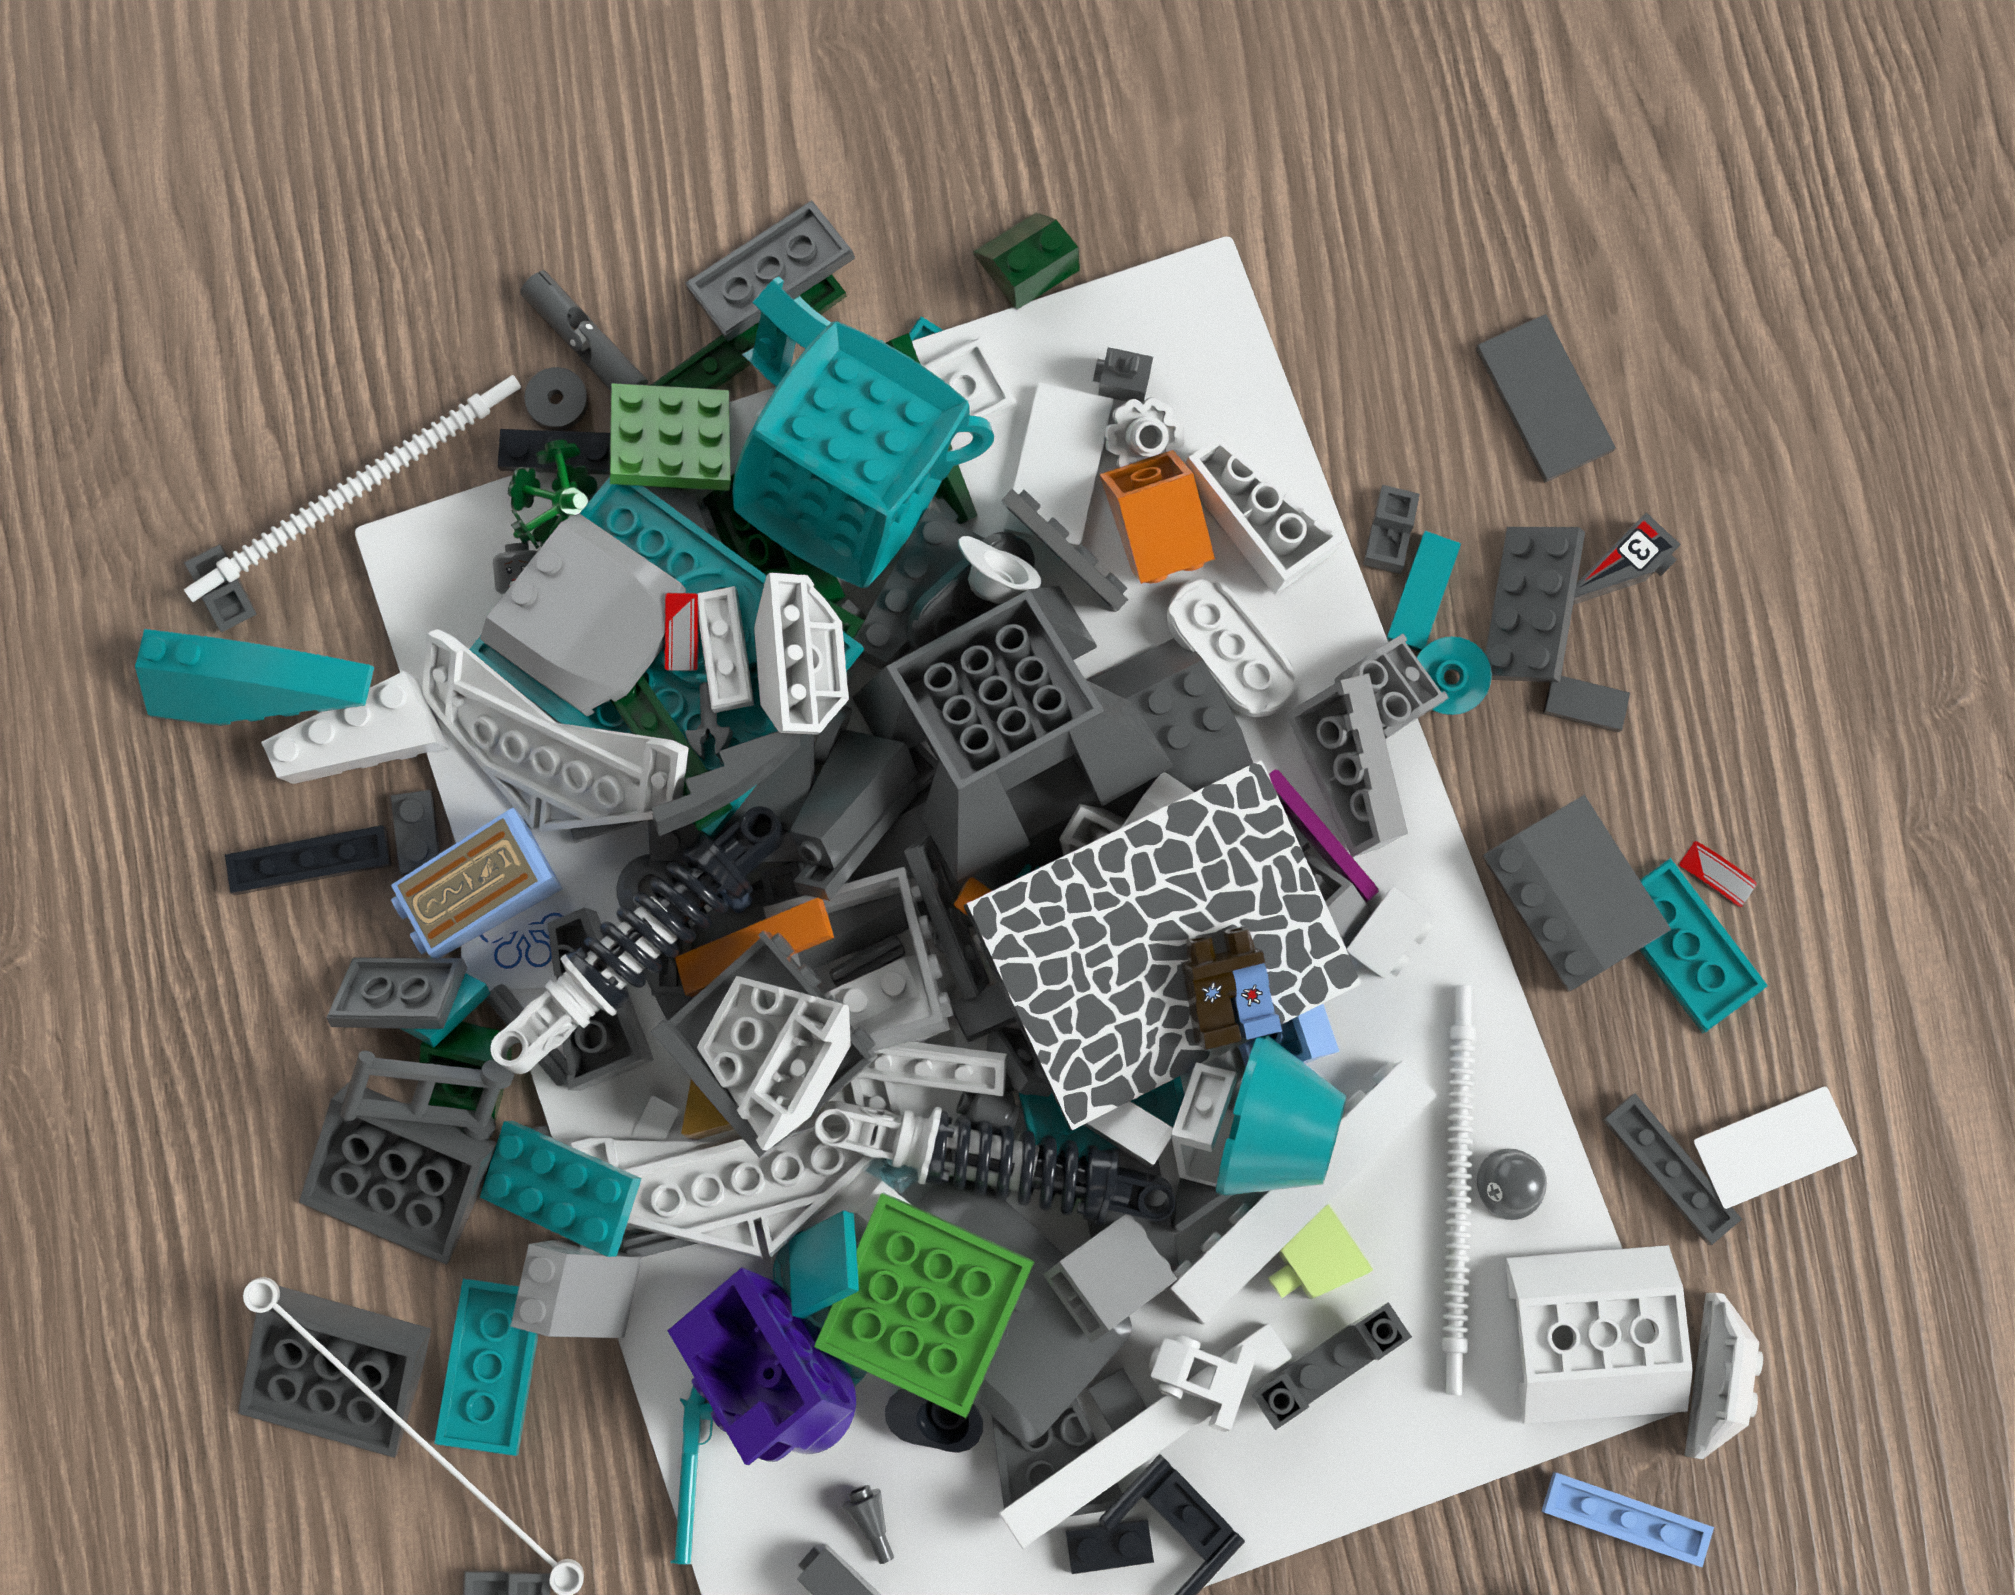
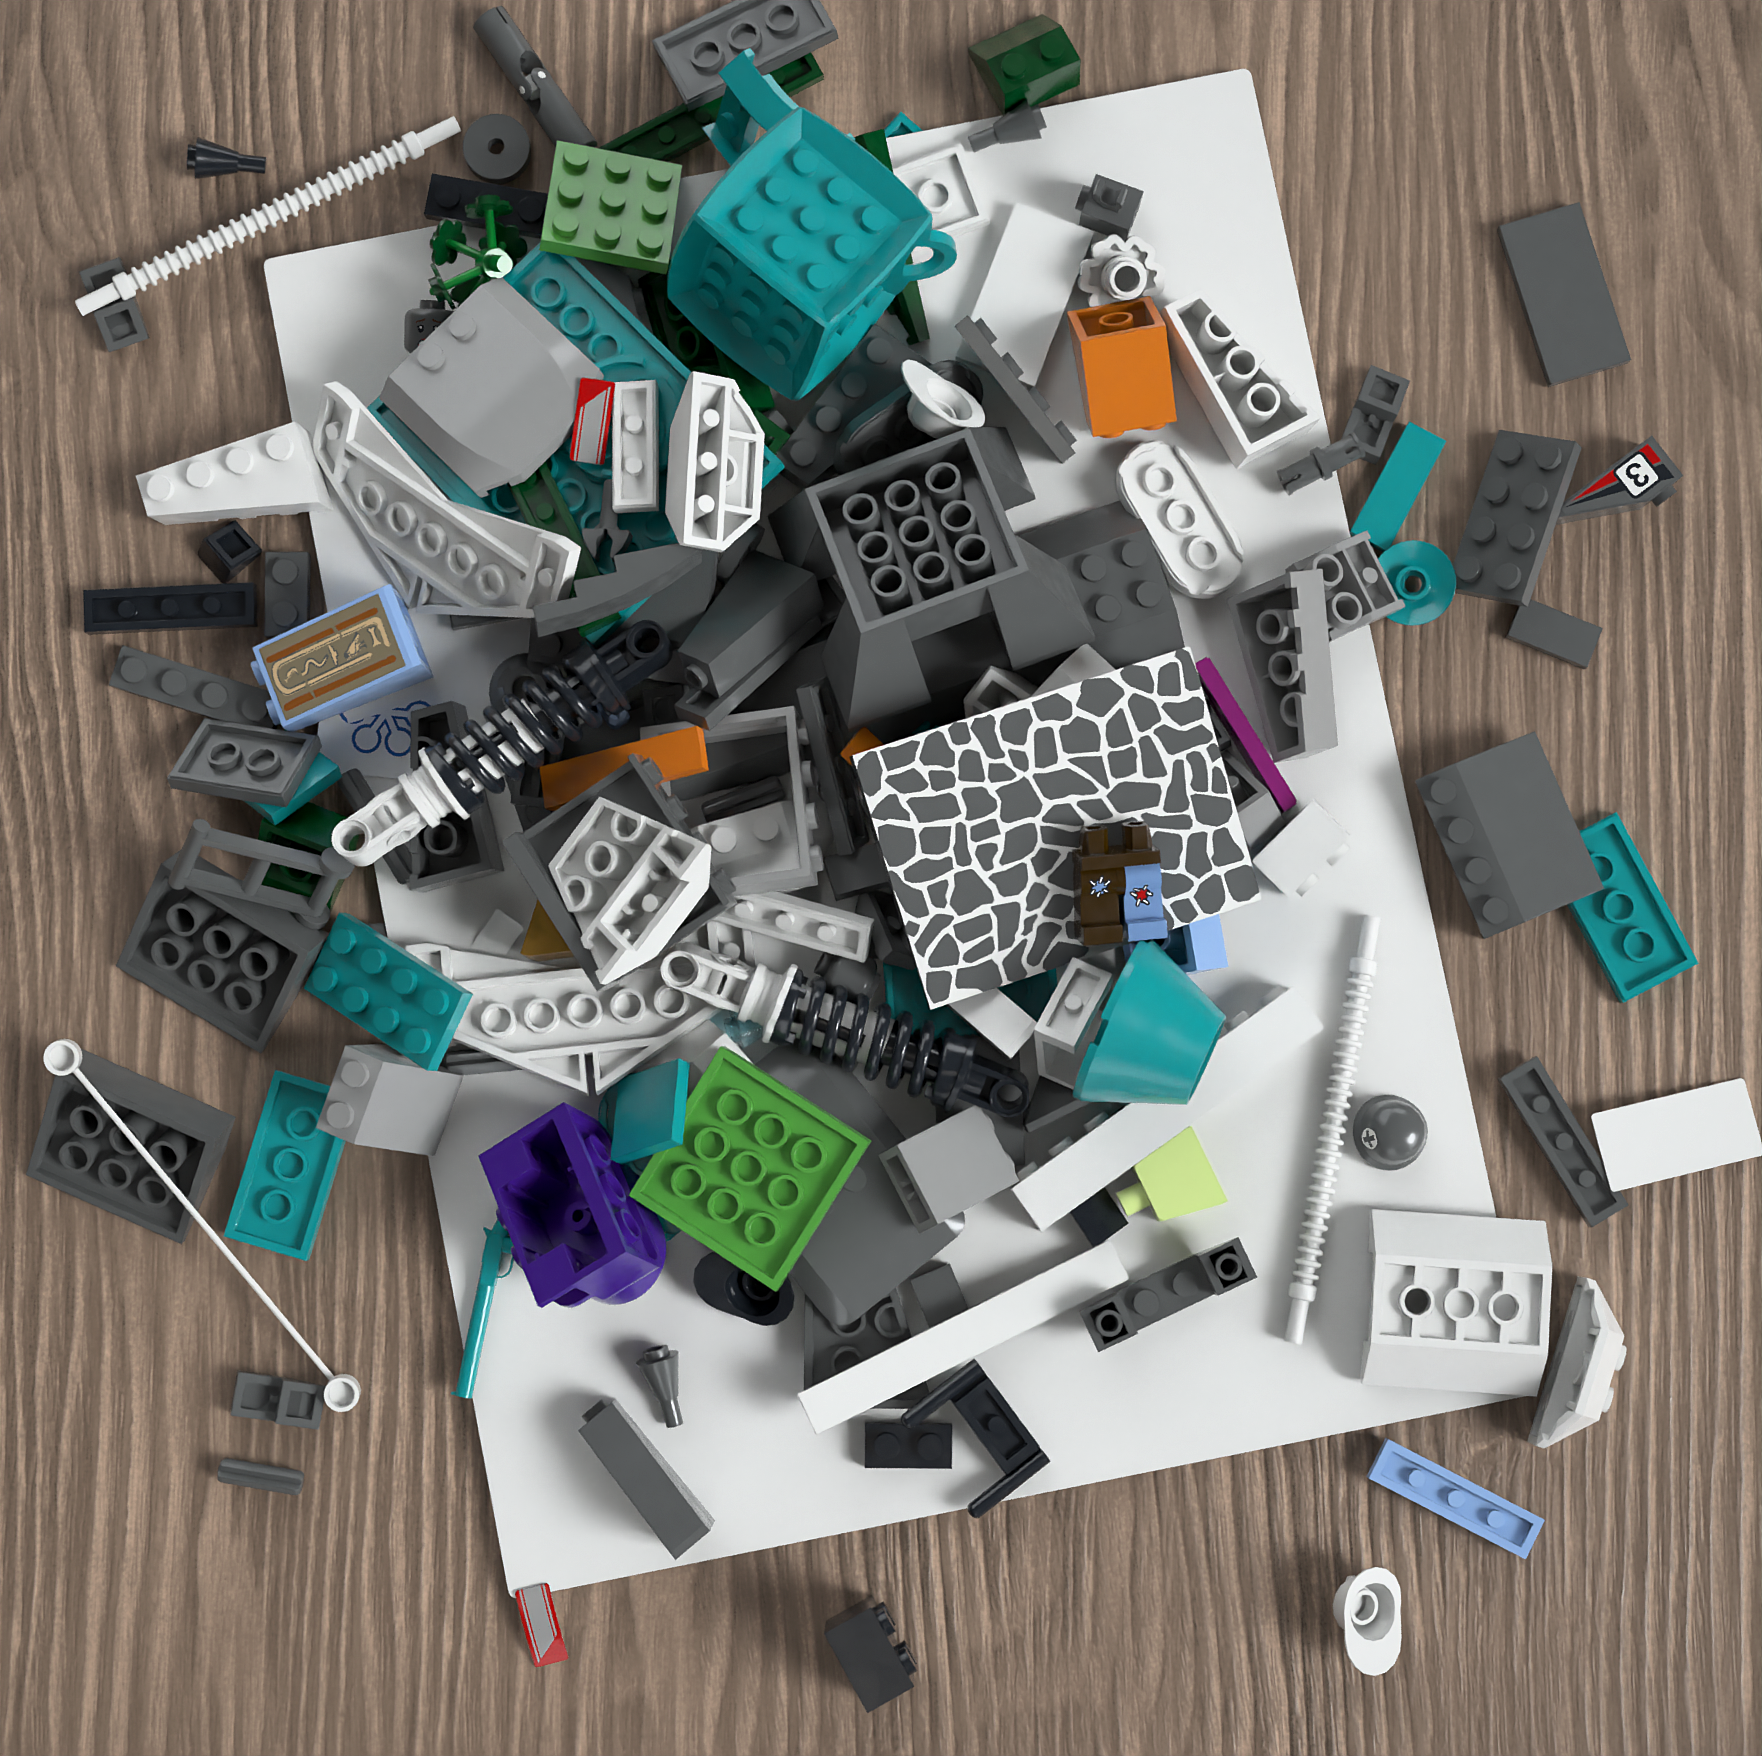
camera: 15 degrees right, 5 degrees up
teal wedge [135,629,374,726] -> none
white tile [1149,1335,1259,1432] -> none
sticker [1679,841,1757,907] -> none
none -> dark grey plate [109,645,277,729]
none -> black cone [187,137,266,179]
none -> black slope [198,520,263,584]
none -> dark grey cone [968,99,1047,152]
none -> black slope [1069,1187,1129,1248]
none -> dark grey pin [1277,432,1366,496]

